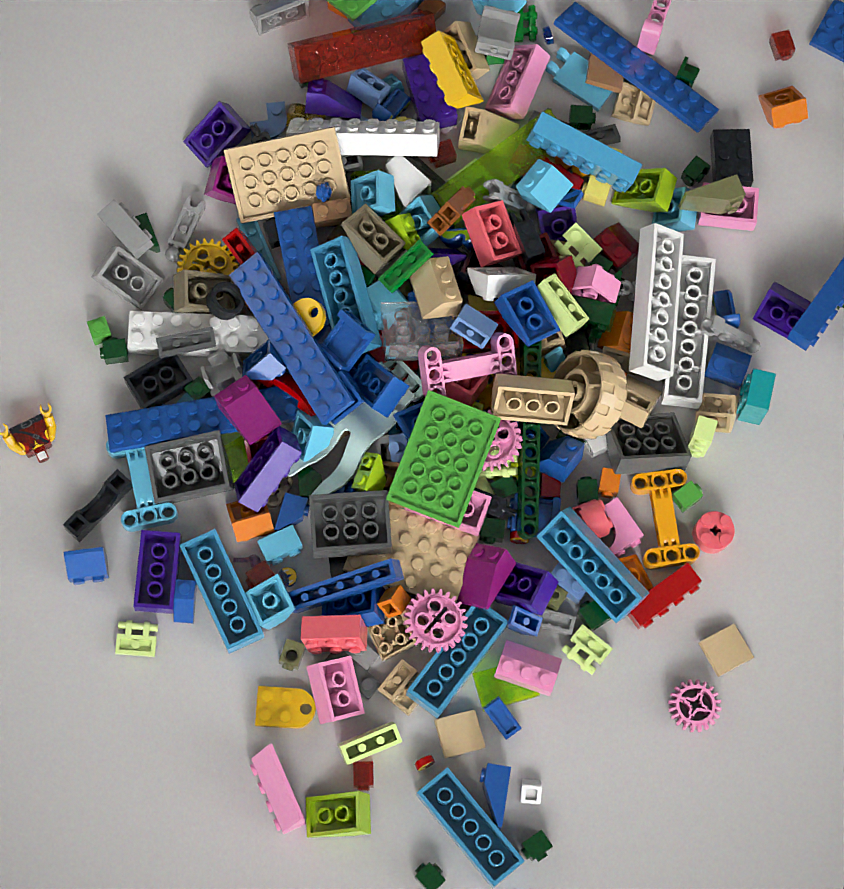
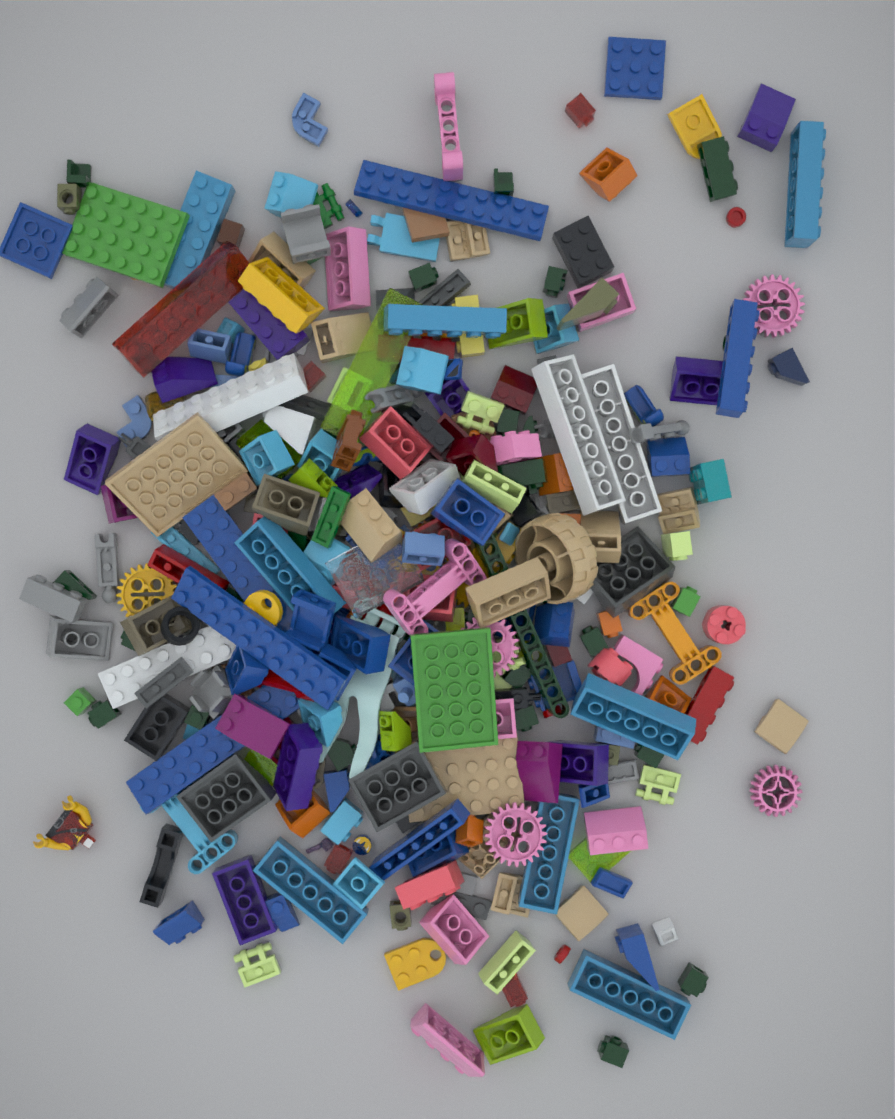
camera: 25 degrees left, 15 degrees up
blue plate [316,182,332,202] -> none

